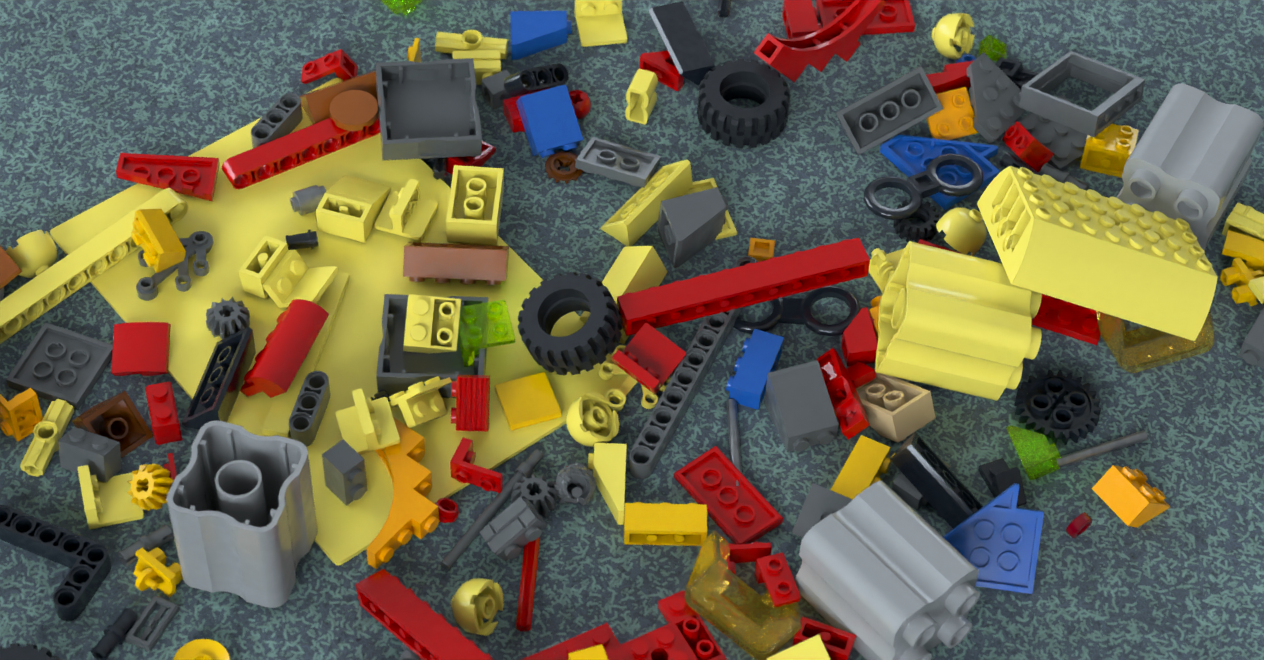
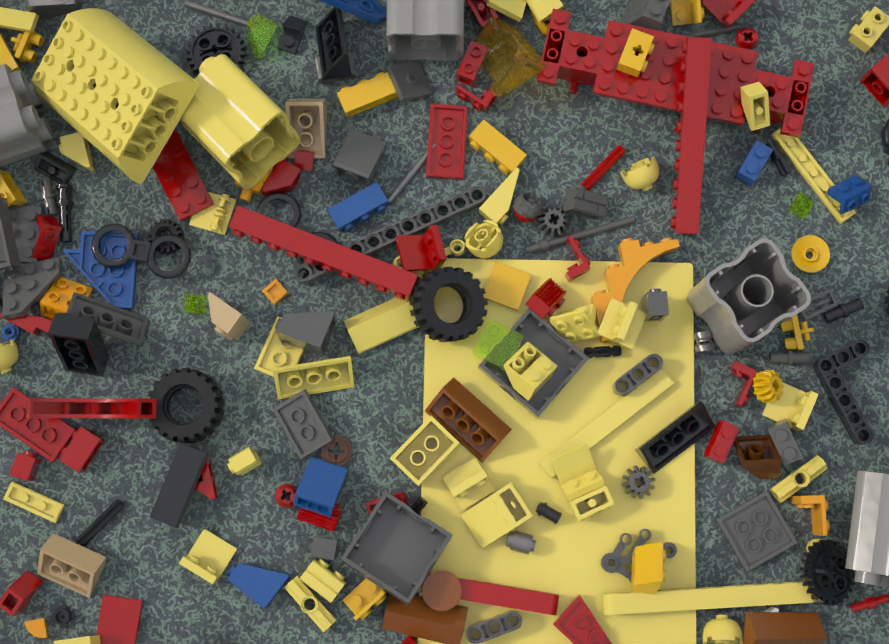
camera: 135 degrees left, 30 degrees up
red slope [111,322,171,376] -> none
red brick [240,299,329,398] -> none
red plate [434,498,459,523] -> none
black beam [504,63,569,97] -> none
red slope [815,348,870,440] -> none
light yellow cylinder [936,207,987,256] -> none
none -> black brick [48,313,109,377]
none -> clear neon green slope [183,293,206,314]
none -> tan slope [208,292,251,341]

